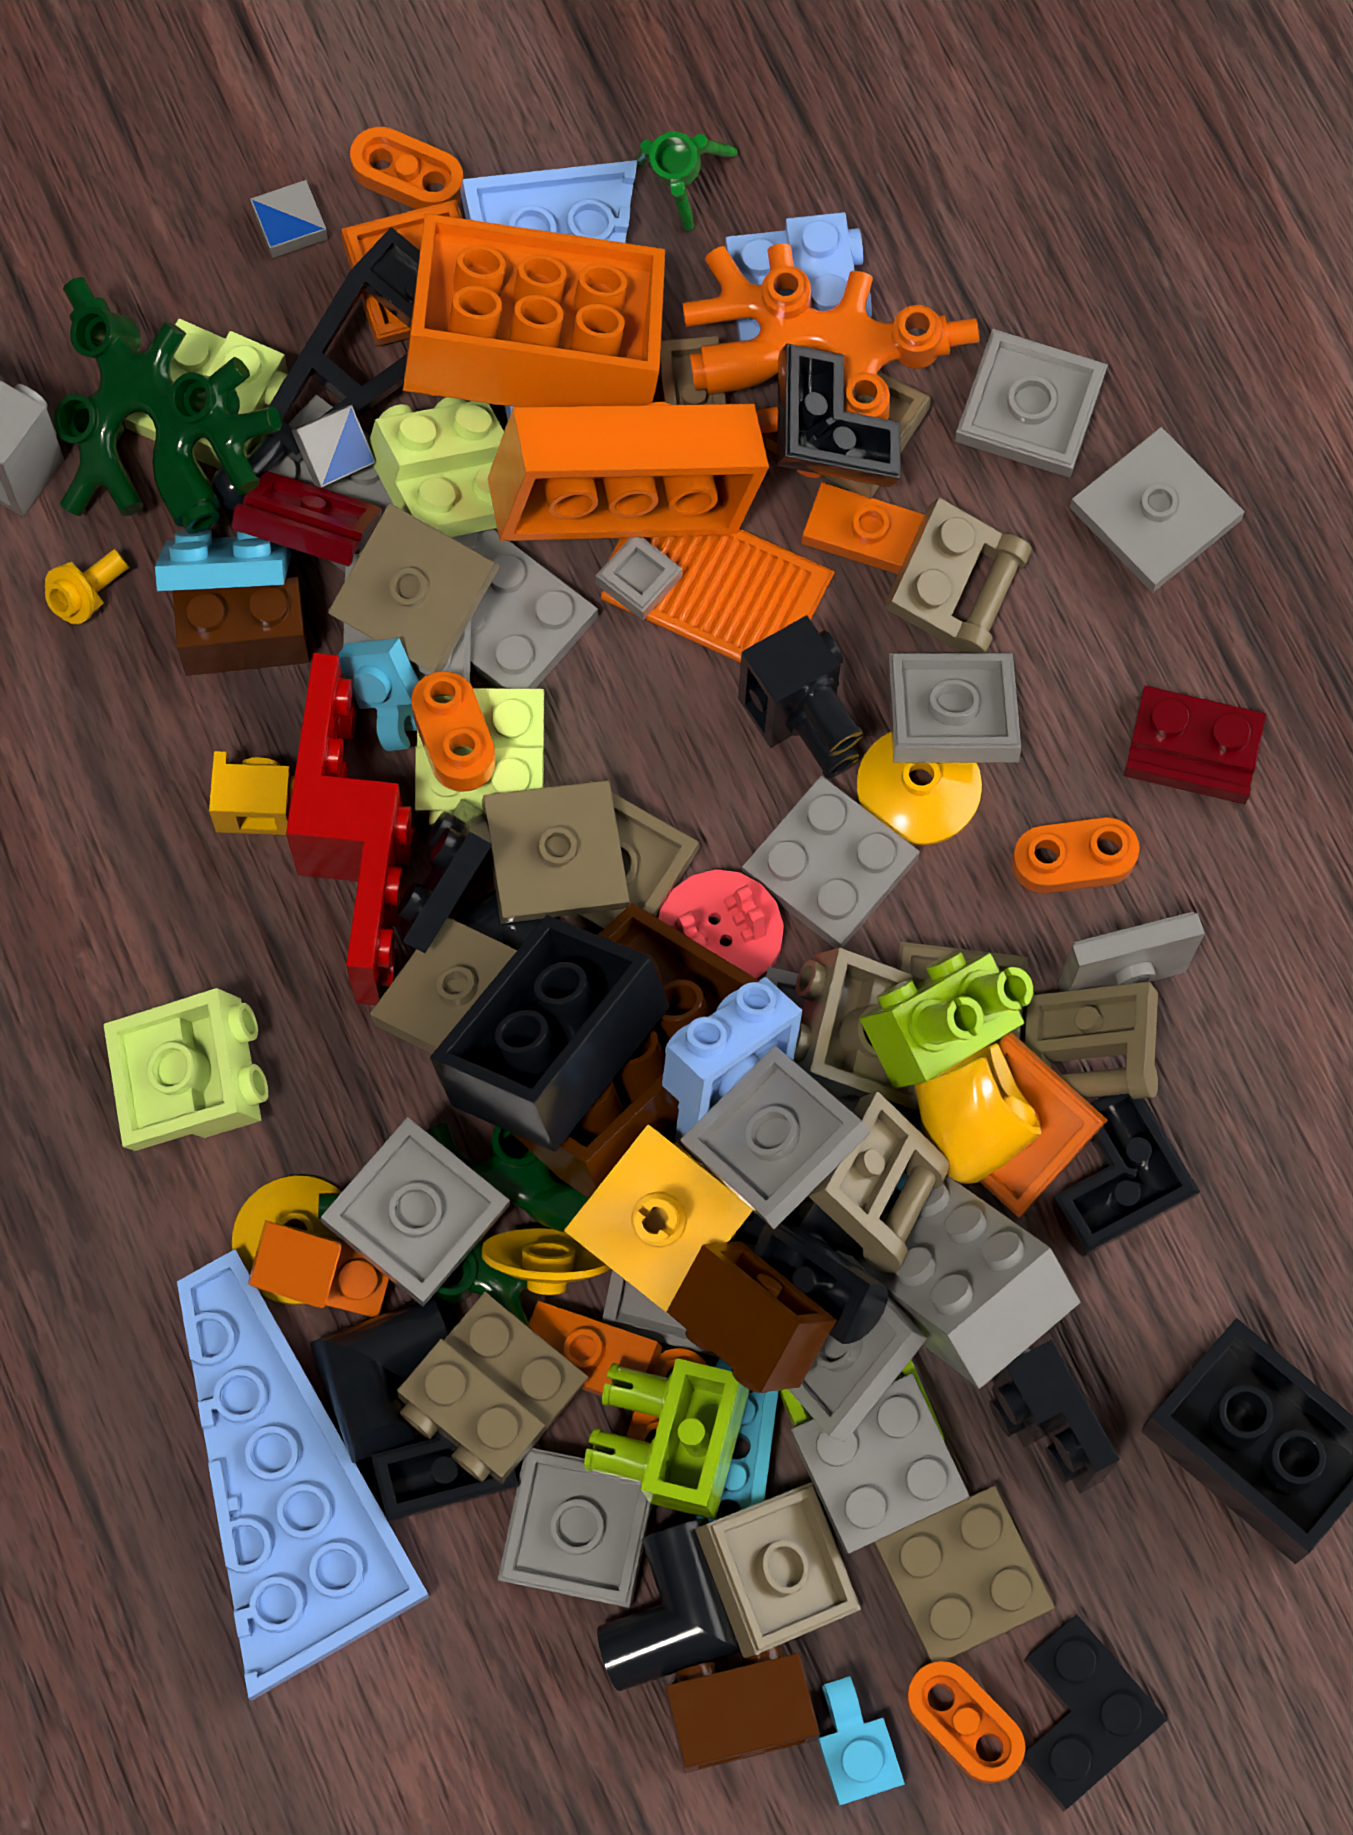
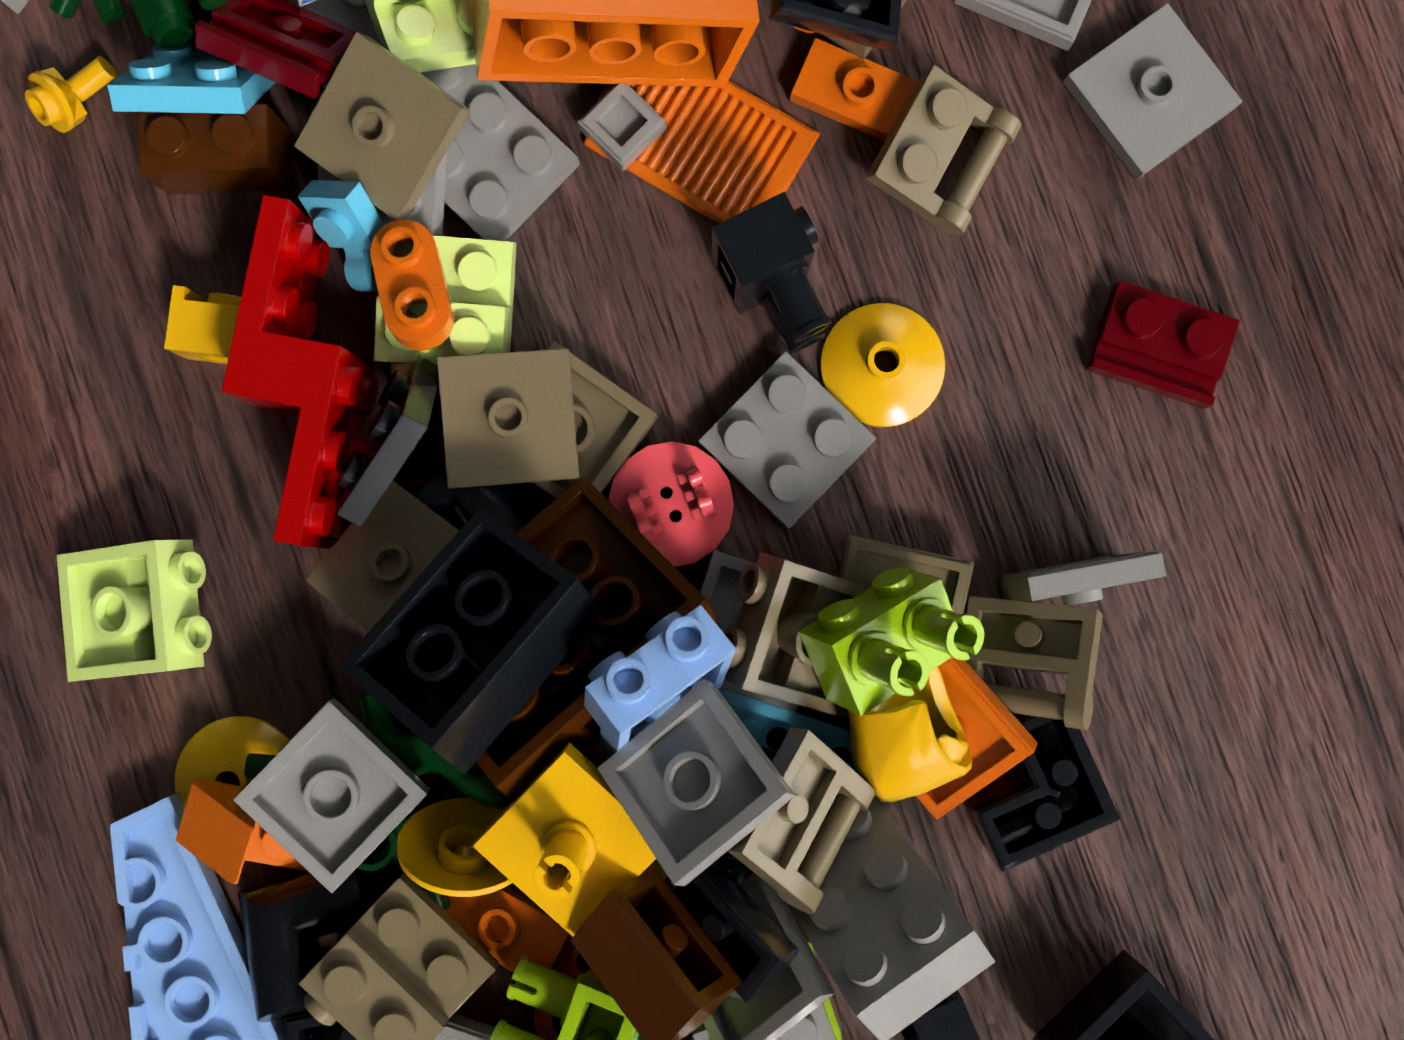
camera: 10 degrees right, 15 degrees up
light grey plate [888,653,1021,763] -> none
orange plate [1012,817,1140,894] -> none

